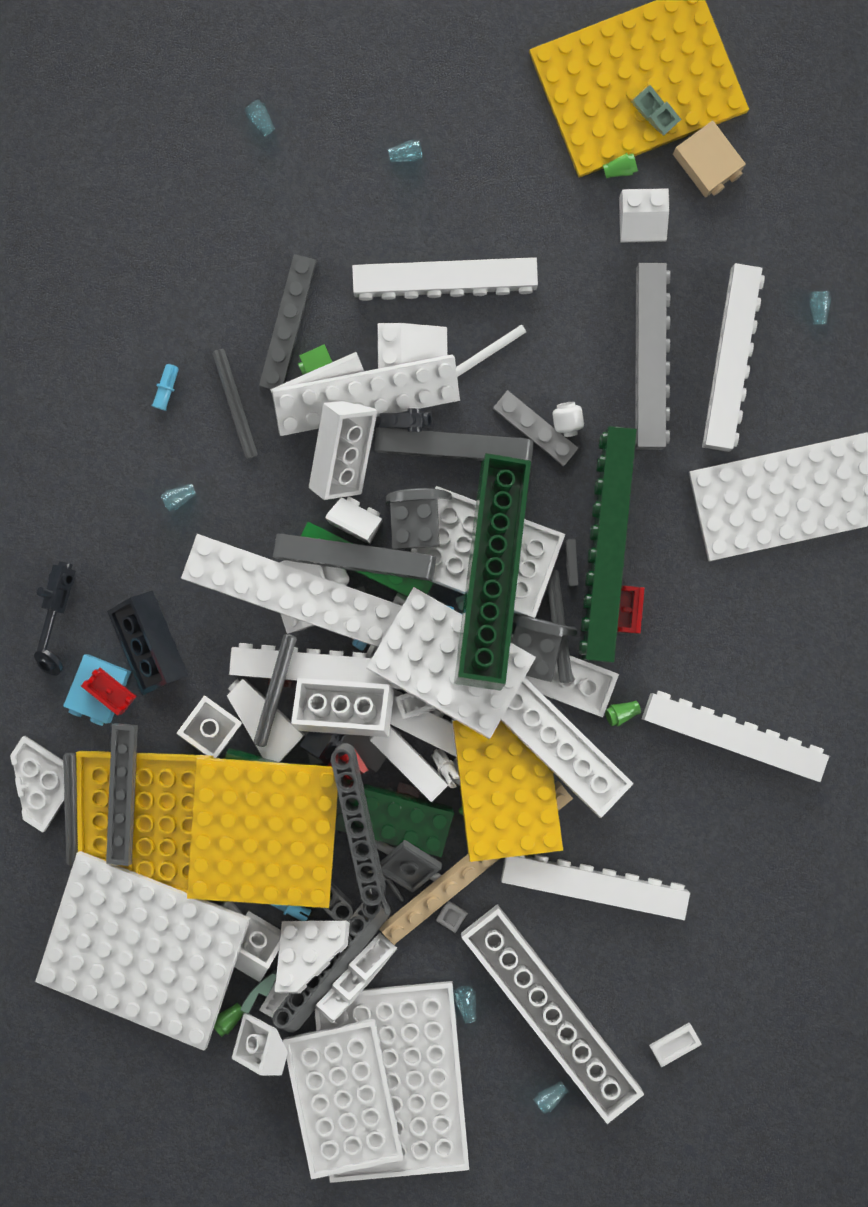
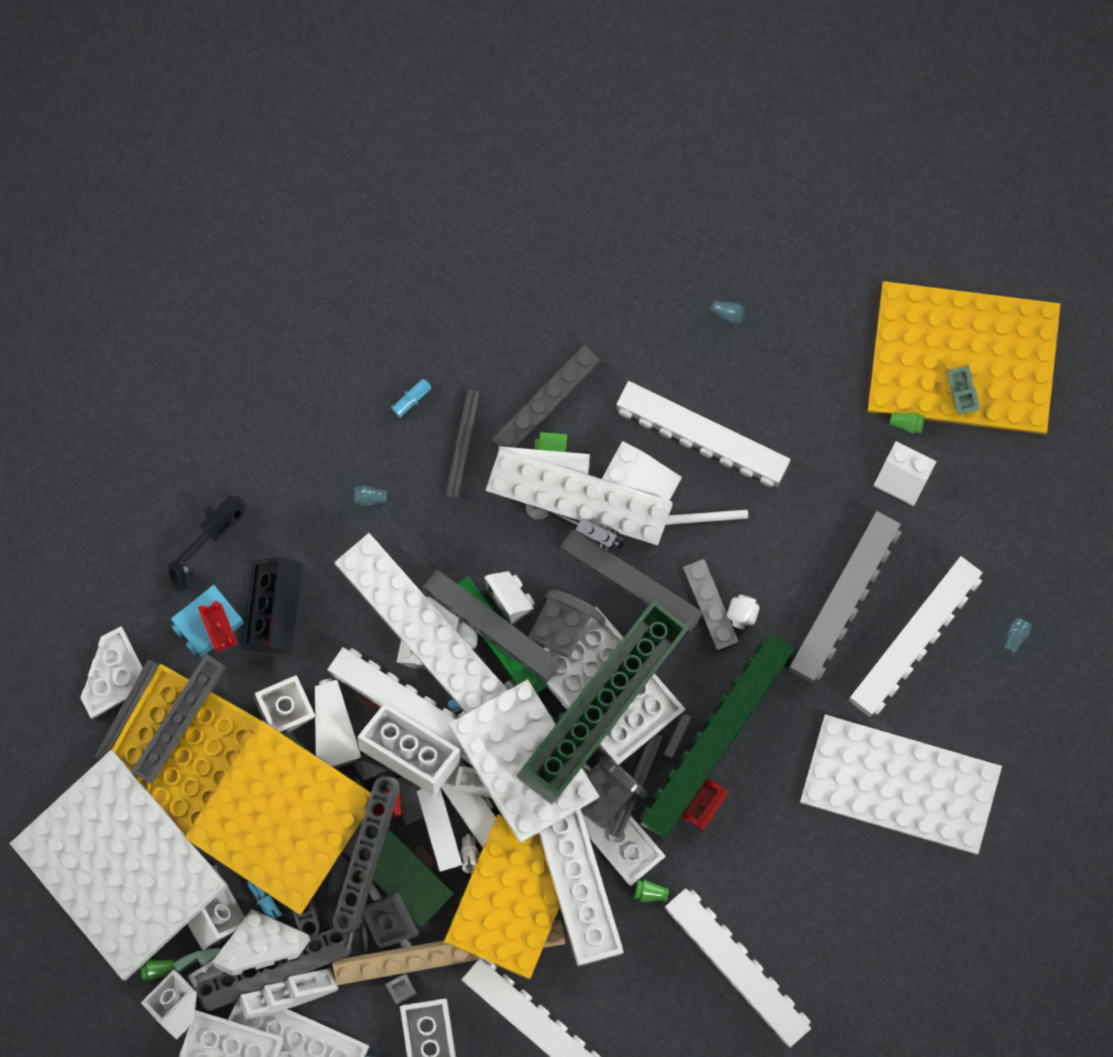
camera: 30 degrees right, 10 degrees down
clear light blue cone [244,99,276,136] -> none
dark grey axle [253,634,296,747] -> none
white slope [309,401,378,500] -> none
tan brick [673,120,746,198] -> none

